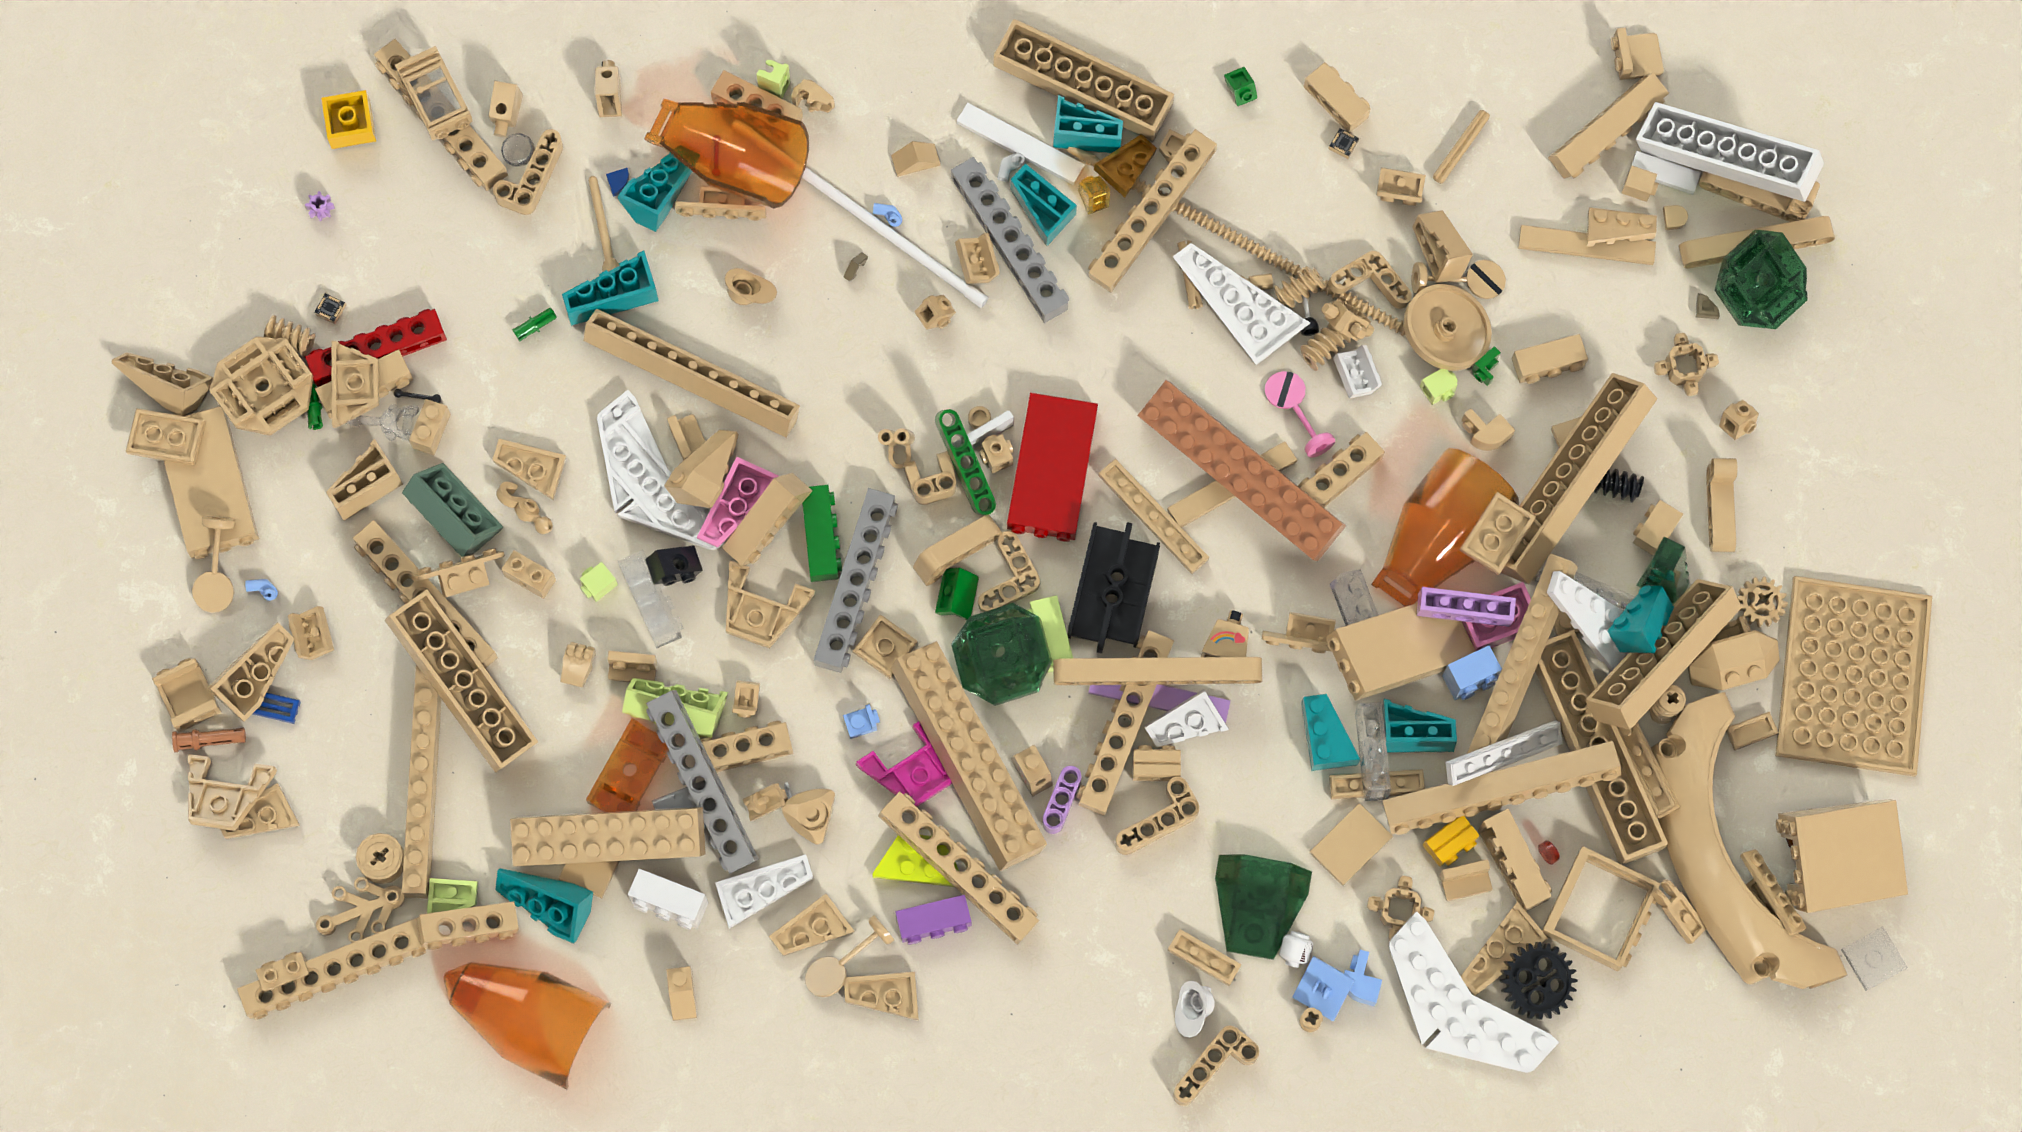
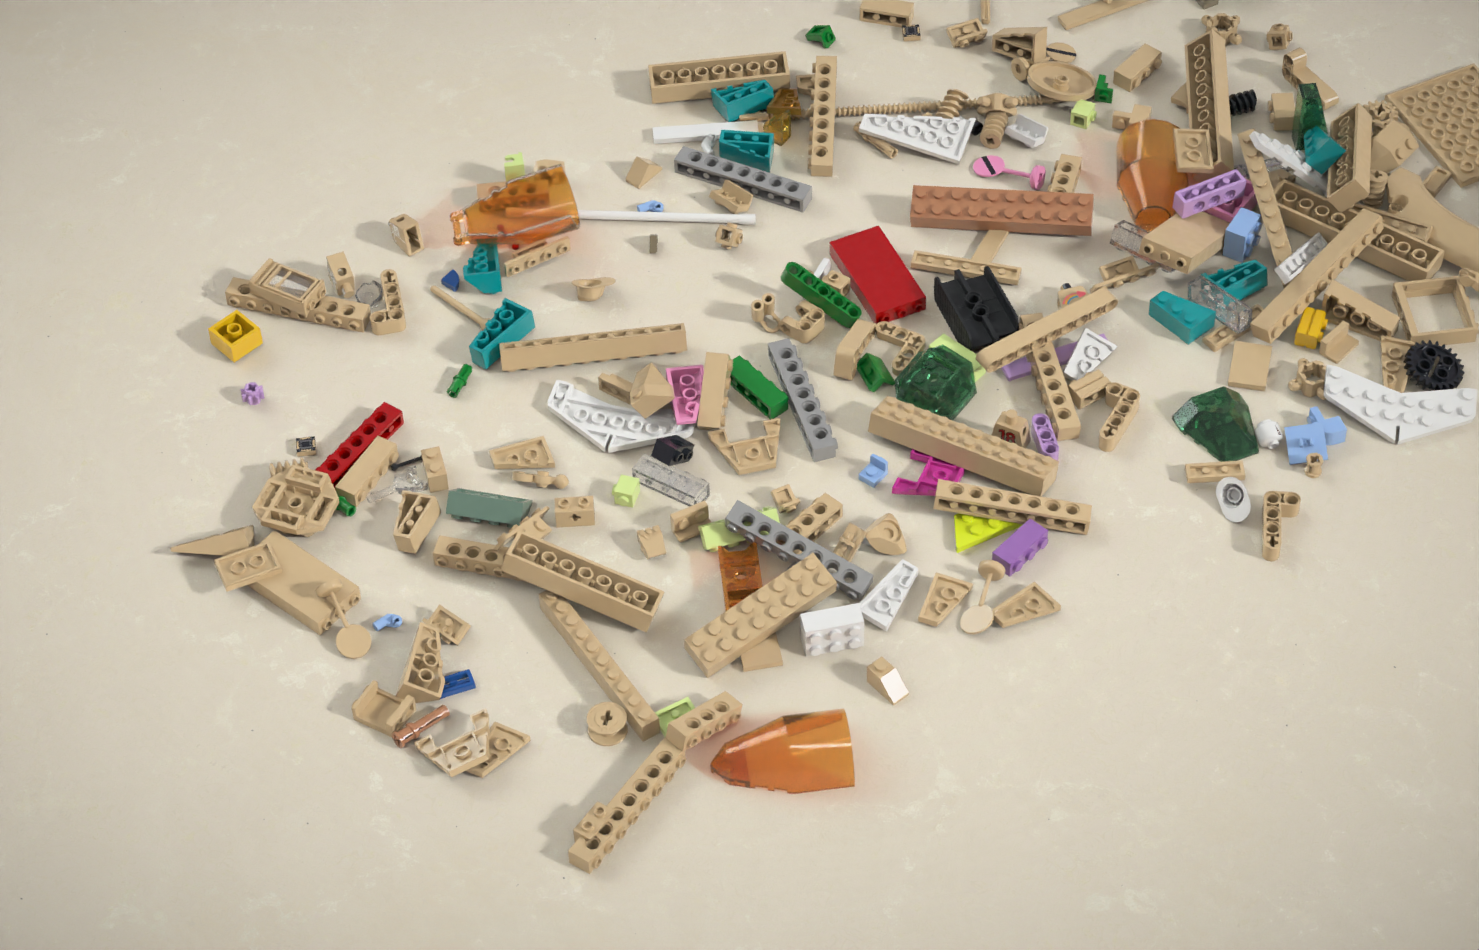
camera: 30 degrees left, 25 degrees down
tan plant [316,877,405,943] -> none
tan wing [331,341,379,428] -> none
teal wedge [495,868,593,944] -> none
tan tile [853,615,918,679] -> none
tan beam [1328,251,1412,309] -> none
clear red tile [1538,840,1560,865] -> none

